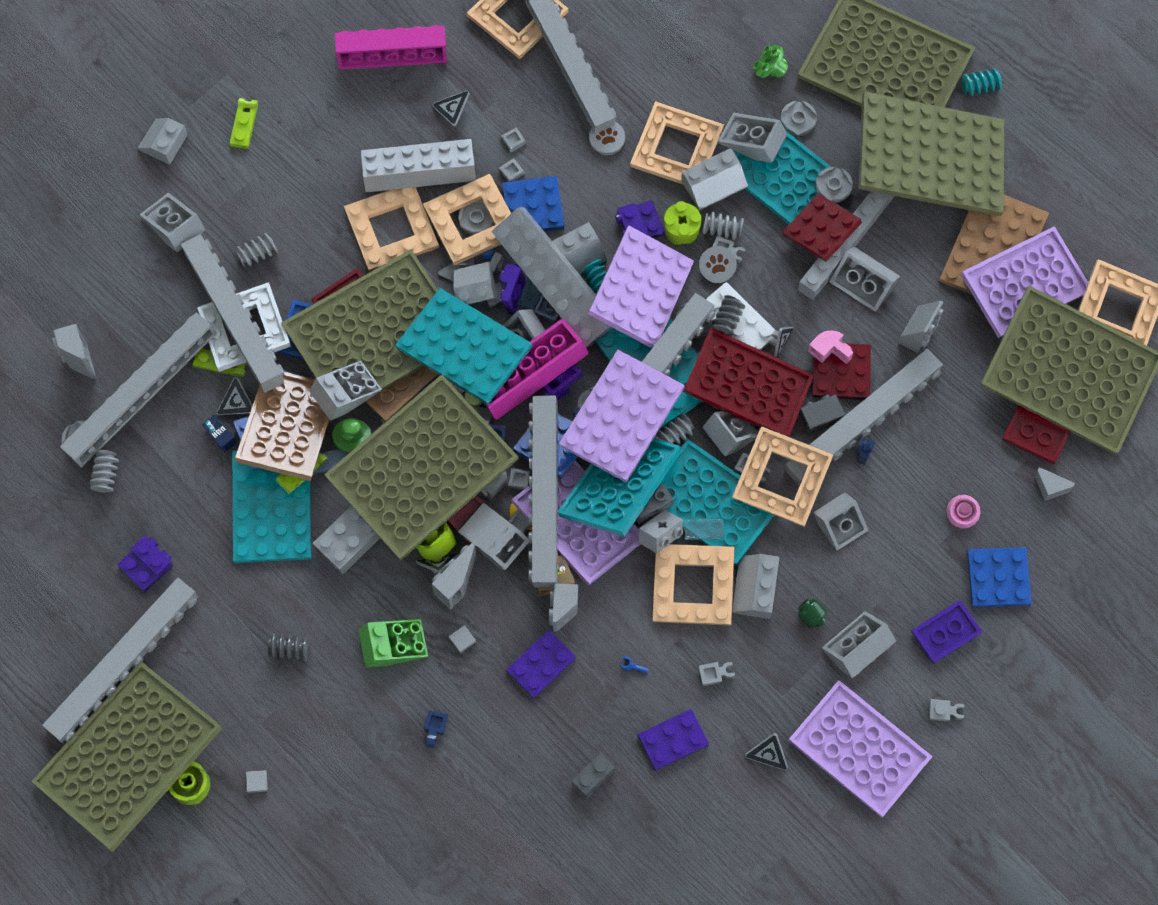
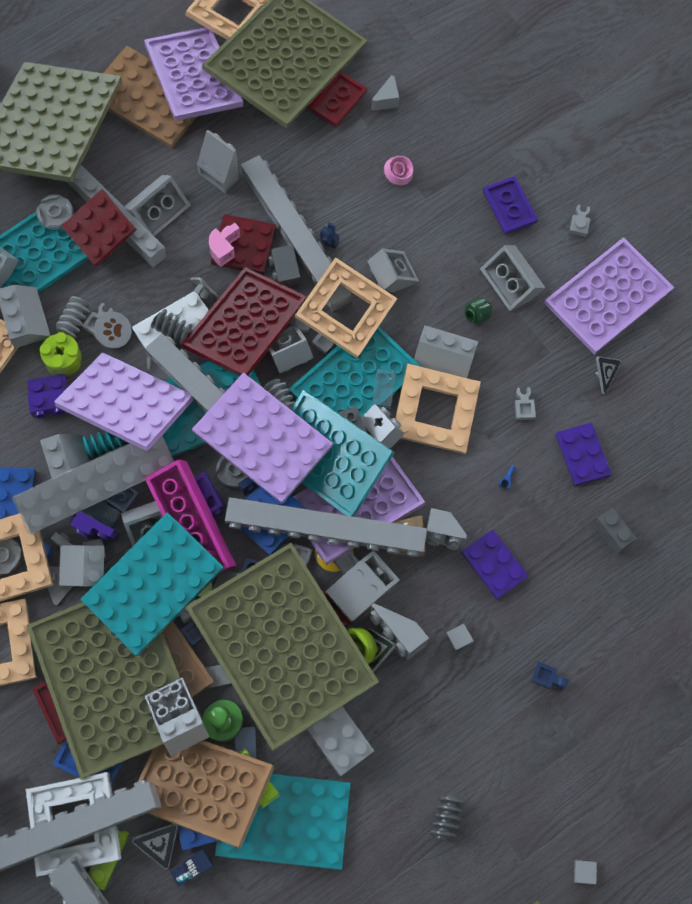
camera: 85 degrees left, 0 degrees up
bright green slope [359,619,428,668] -> none
blue plate [967,547,1032,607] -> none

